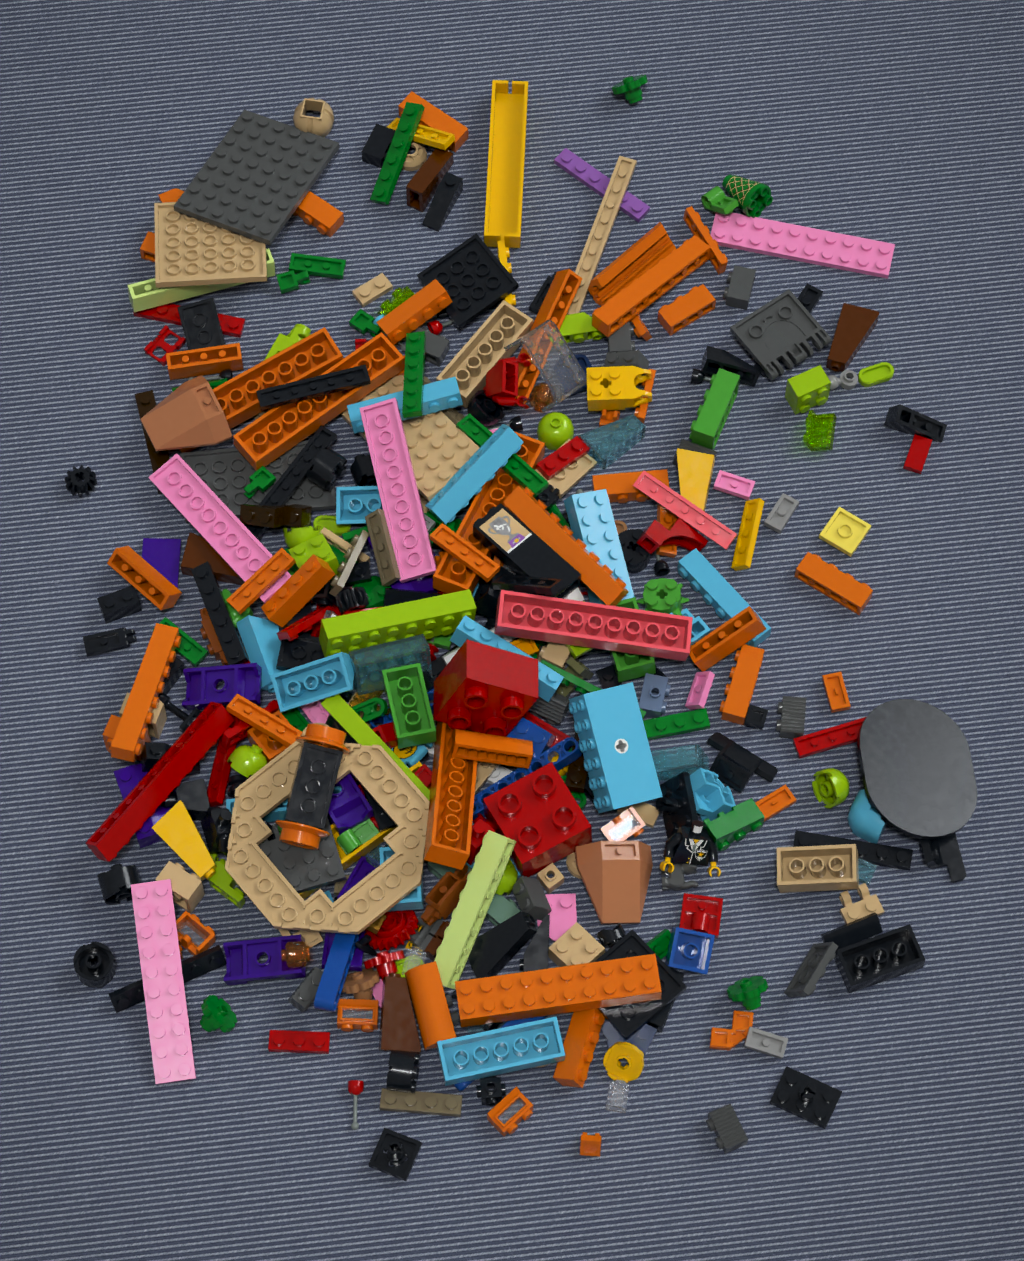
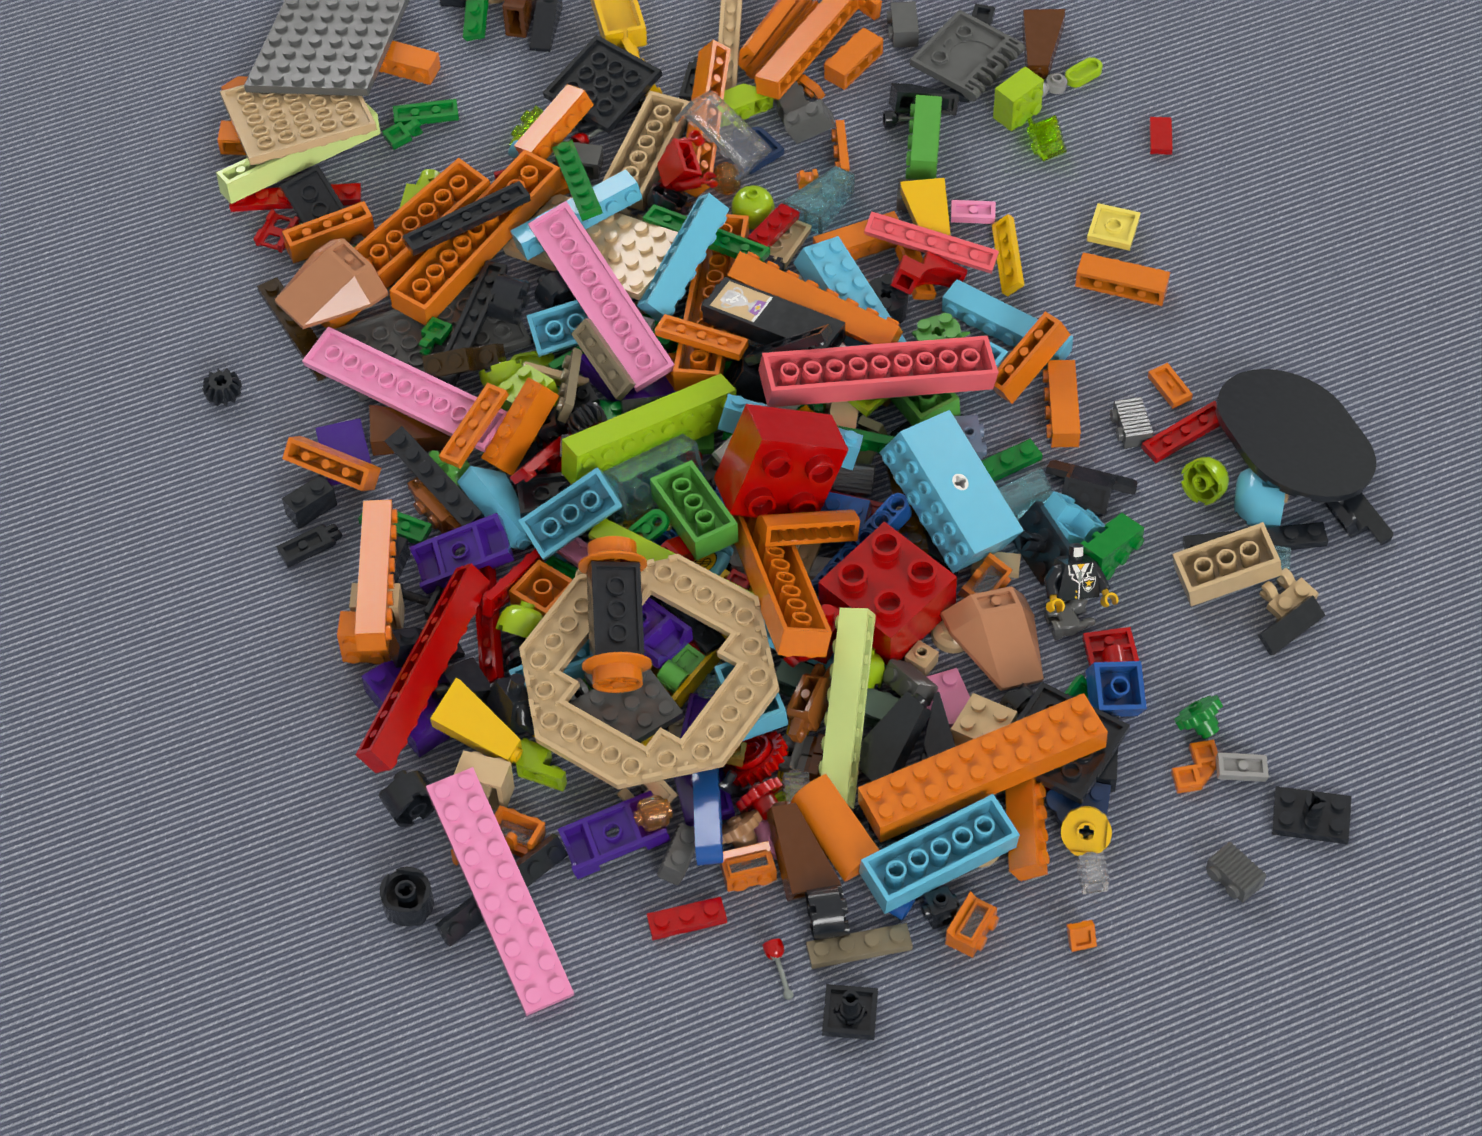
camera: 15 degrees left, 10 degrees down
green plant [200,995,237,1033] -> none
orange plate [226,694,303,747] -> none
green plate [349,309,381,337] -> none
tan plate [352,273,393,307] -> none
yellow brick [586,366,652,411] -> none
black hinge [654,550,670,576] -> none
bright pink plate [685,671,715,710] -> none
black tile [744,704,768,730] -> none
orange plate [755,784,797,822] -> none
light grey plate [764,493,799,534] -> none
dark grey plate [784,942,838,997] -> none
black brick [834,924,925,993] -> none
black slope [884,404,947,443] -> none

